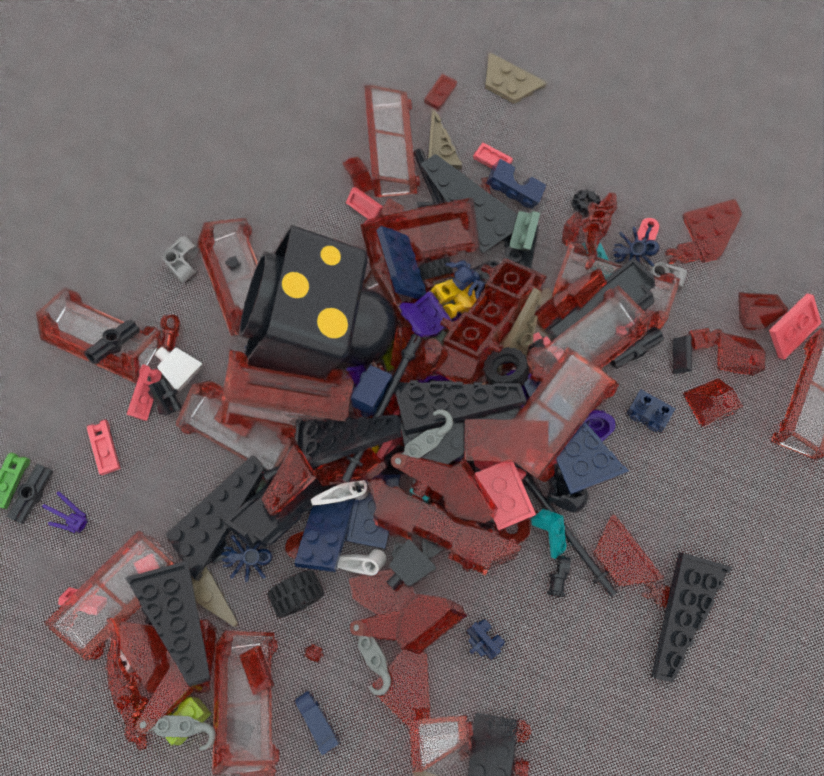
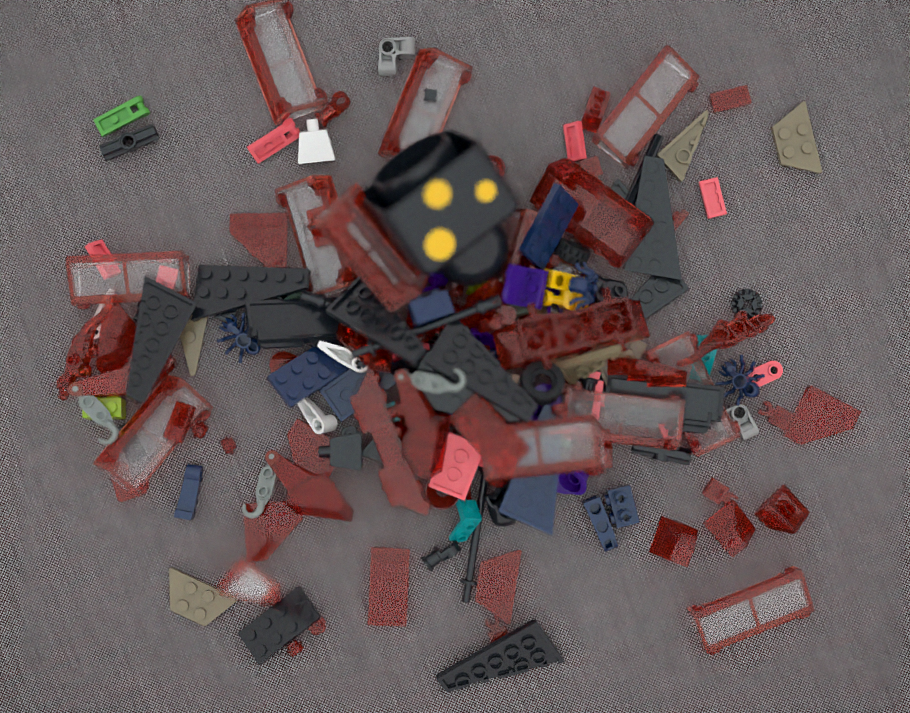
camera: 40 degrees right, 15 degrees up
dark purple plant [42,491,88,534] -> none
black piece [84,319,139,364] -> none
coral plate [87,419,121,476] -> none
black hips [148,378,182,416] -> none
clear red wing [261,445,317,516] -> none
black tyre [267,570,325,617] -> none
dark blue hips [466,619,505,660] -> none
dark blue arch [486,158,546,209] -> none
sand green bracket [509,211,540,252] -> none
clear red plate [561,211,582,246] -> none
black tile [673,335,692,374] -> none
coral plate [769,293,822,360] -> none
none -> clear red plate [191,421,208,439]
none -> clear red plate [229,213,288,268]
none -> clear red plate [368,547,410,627]
none -> dark blue leg [582,495,618,552]

